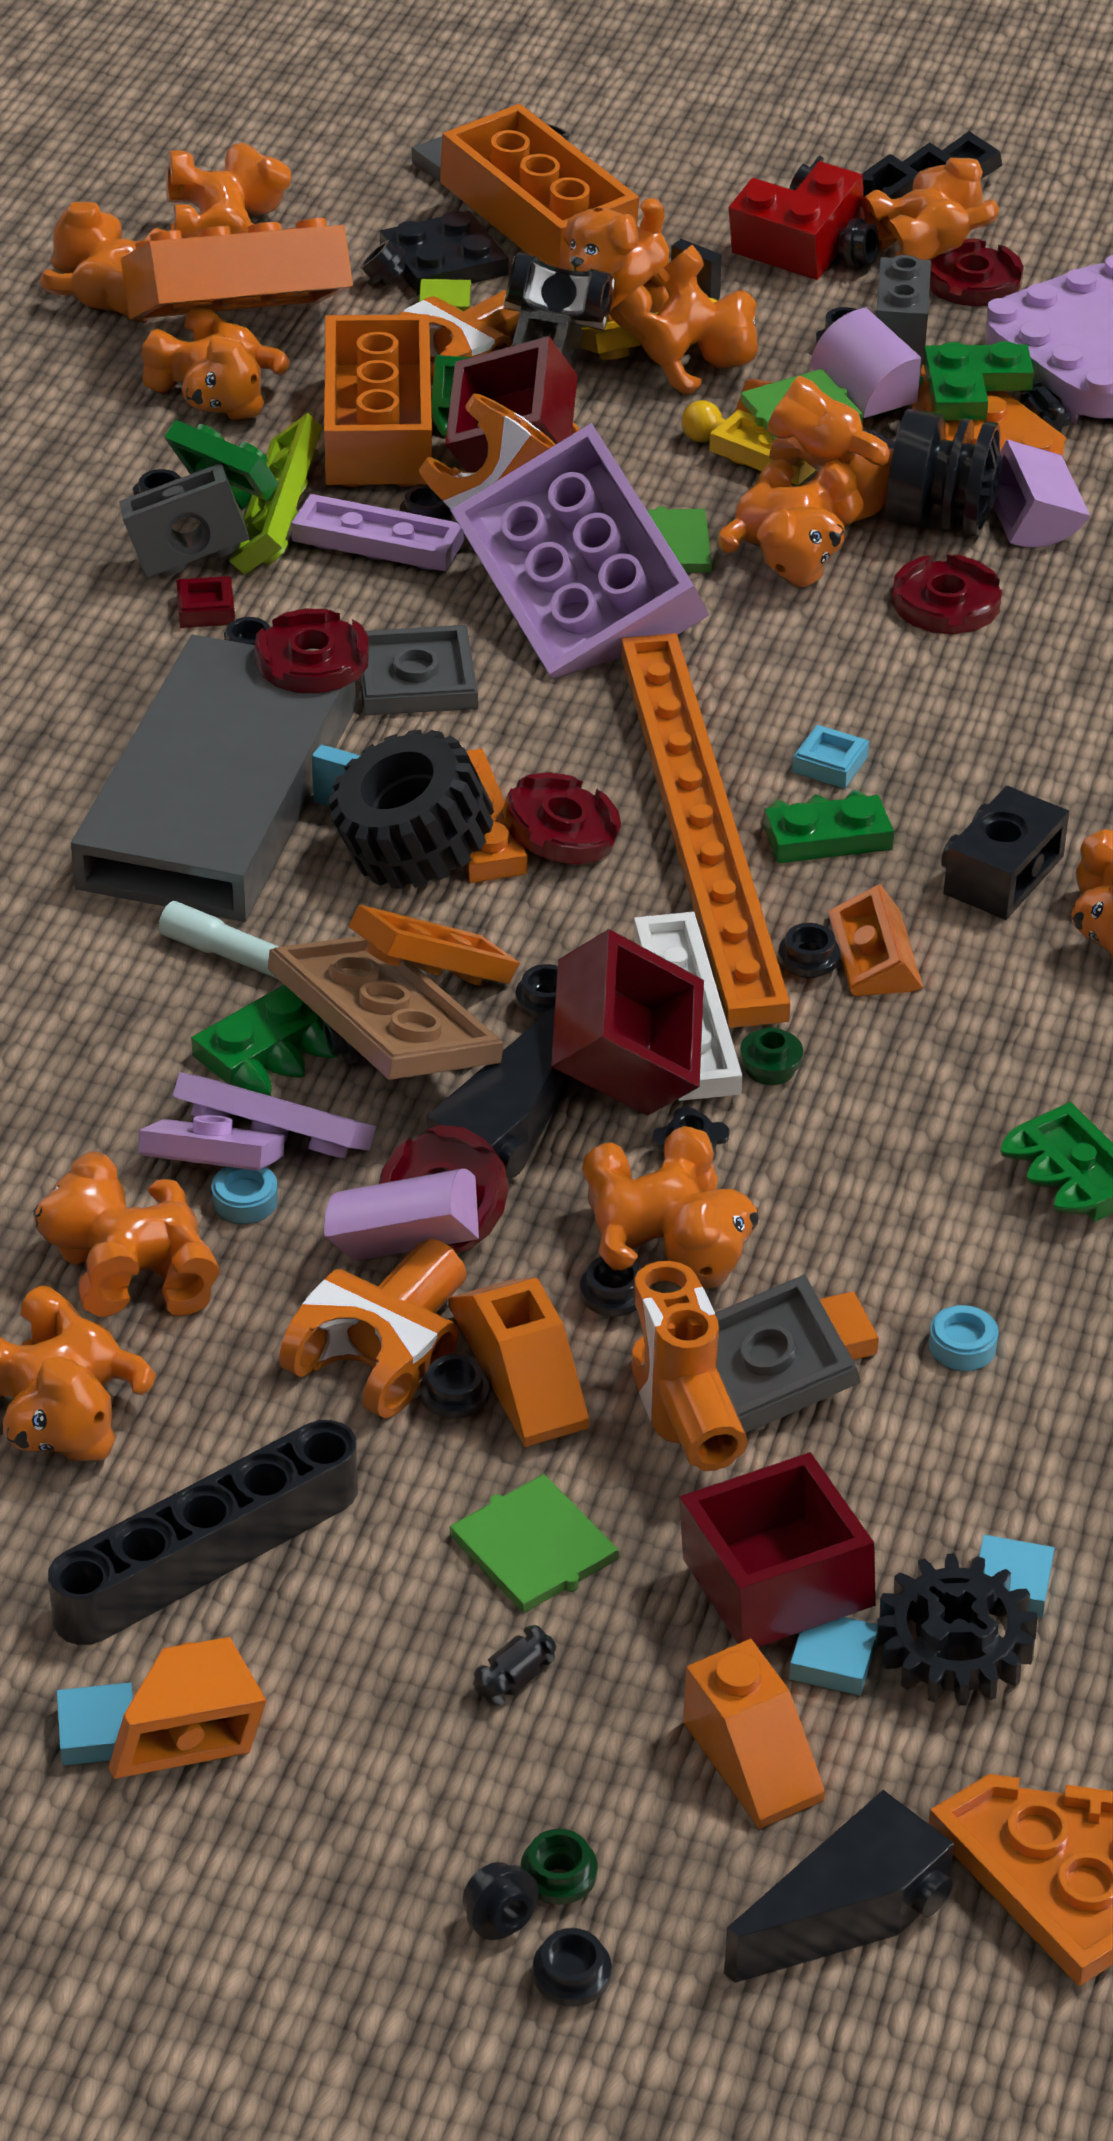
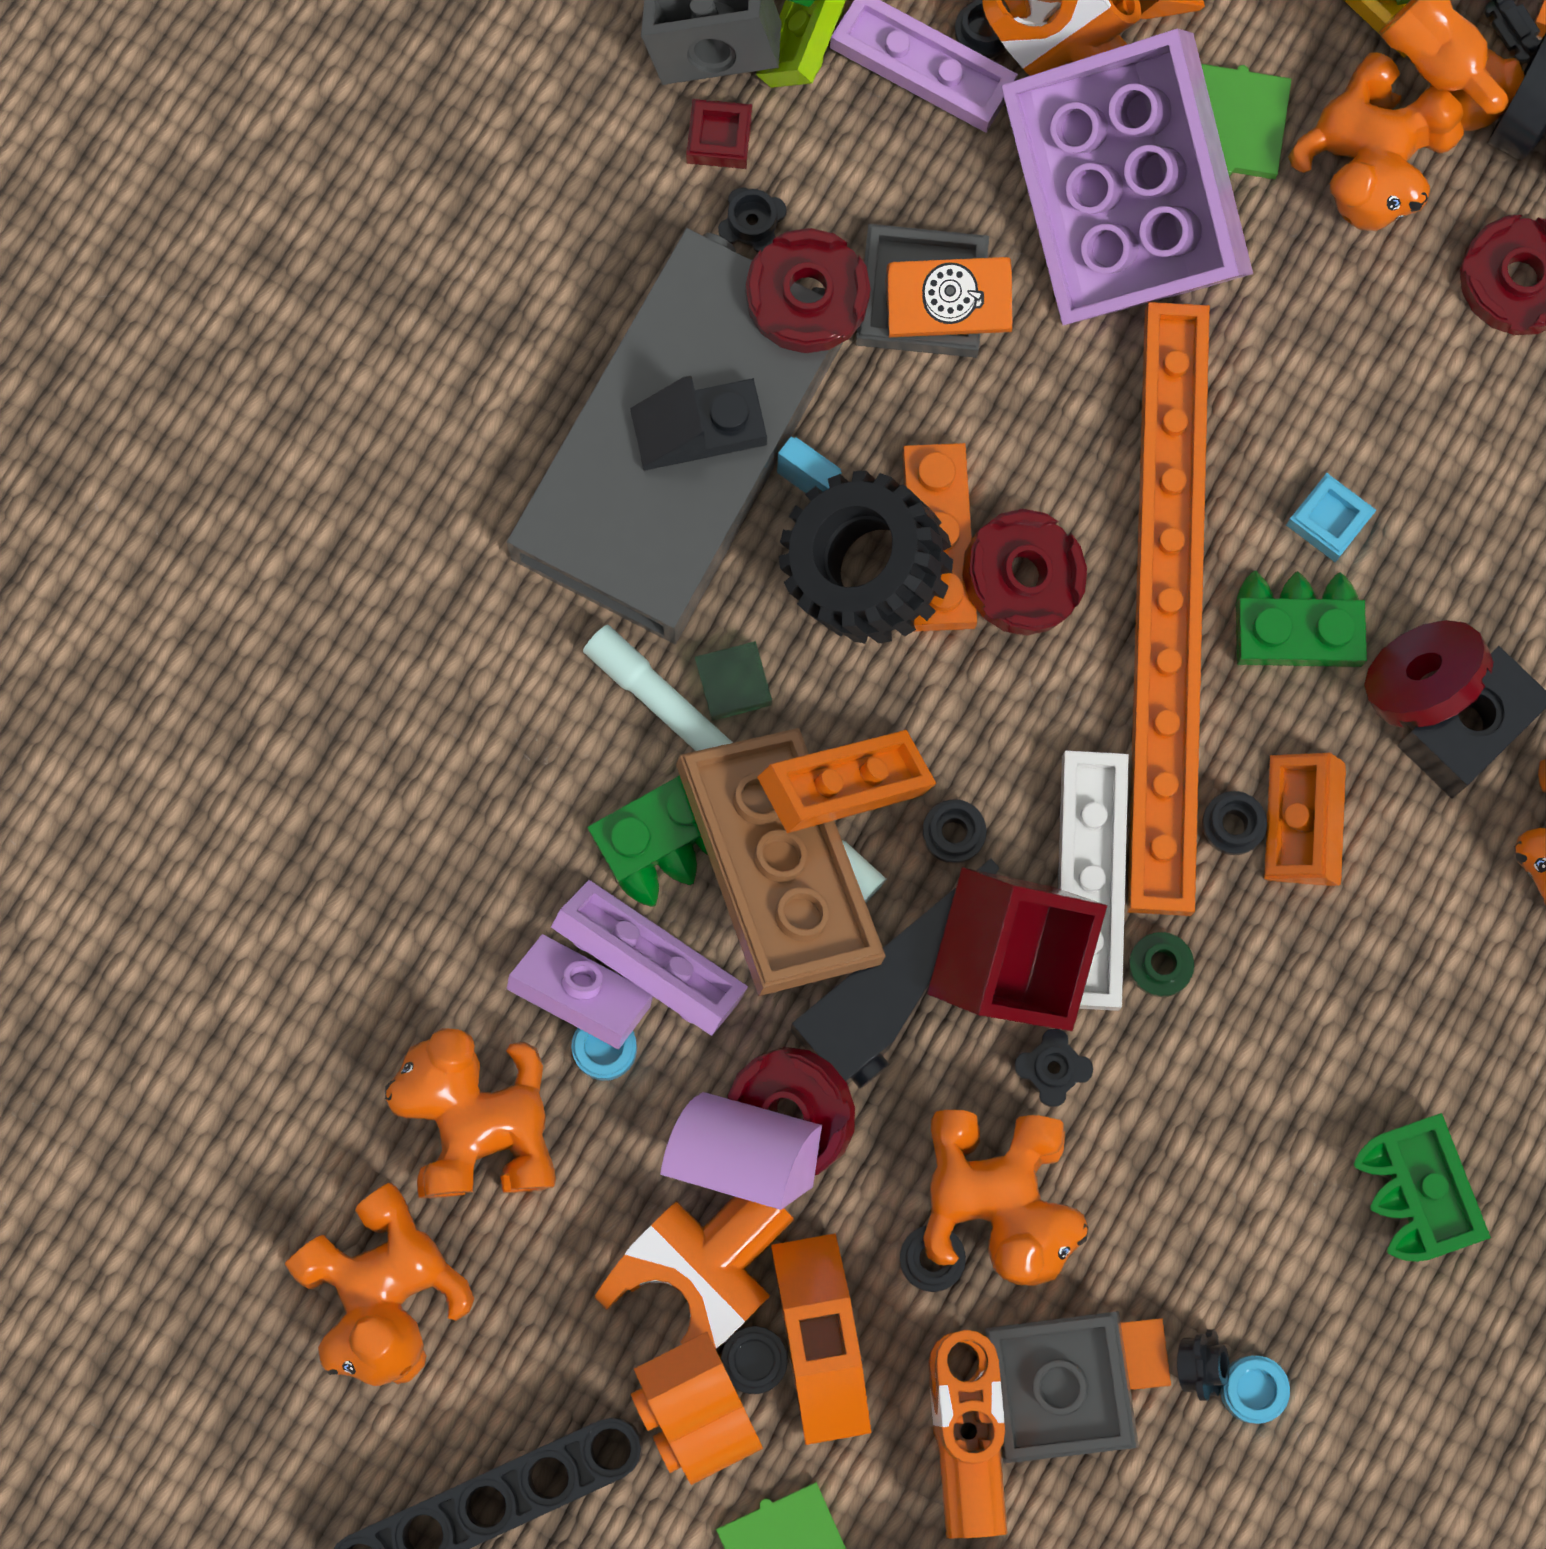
camera: 10 degrees right, 35 degrees up
none -> black slope [630,375,767,471]
none -> orange brick [630,1332,763,1485]
none -> clear green tile [695,641,772,721]
none -> orange slope [885,257,1012,338]
none -> black plate [1177,1329,1230,1401]
none -> dark red tile [1364,620,1494,727]

